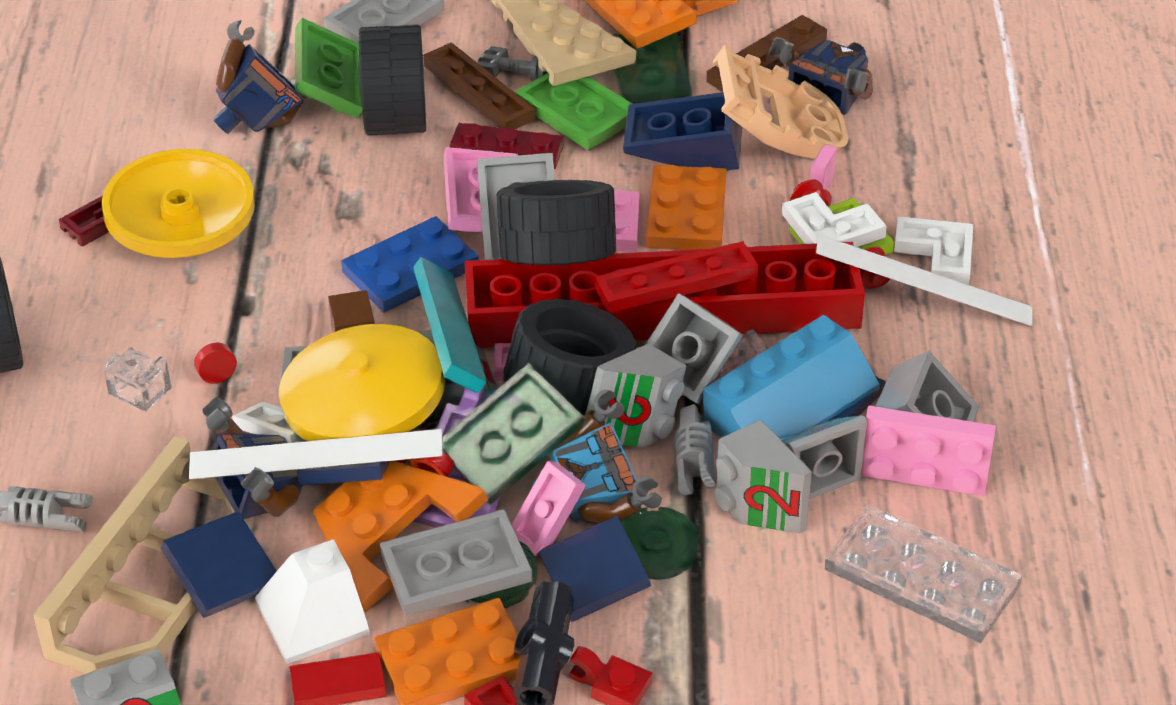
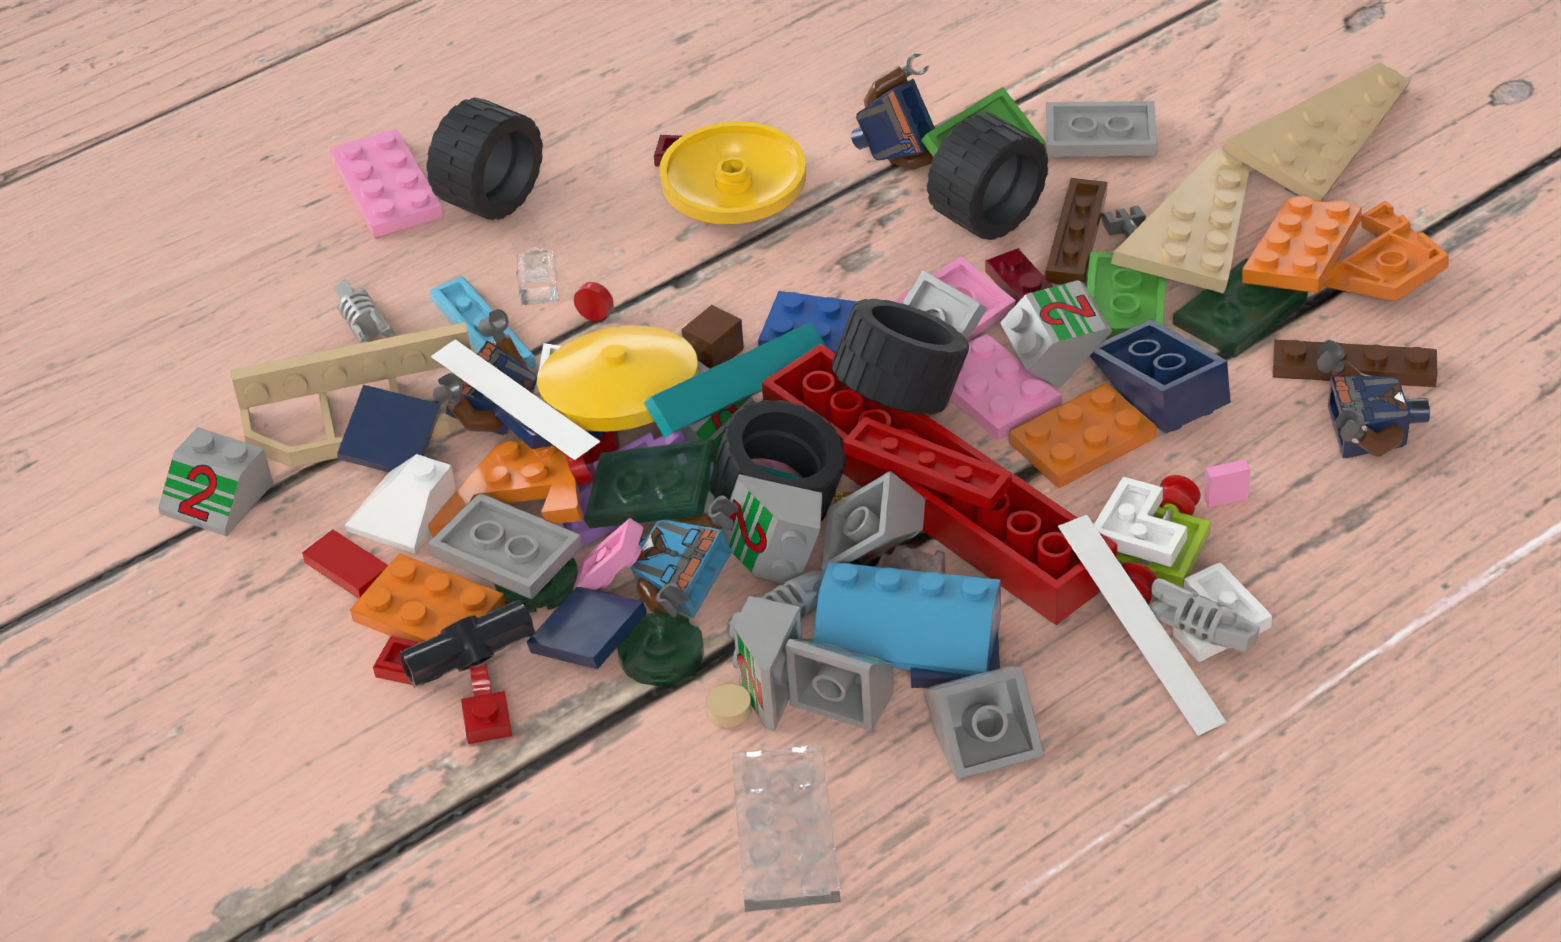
camera: 55 degrees right, 0 degrees up
light nougat slope [713,45,848,159] -> none
bright pink plate [861,406,996,496] -> none
none -> medium azure tile [430,276,536,369]
none -> tan tile [706,684,752,728]
none -> light grey slope [1000,280,1112,388]
none -> light grey hinge [1149,579,1260,652]

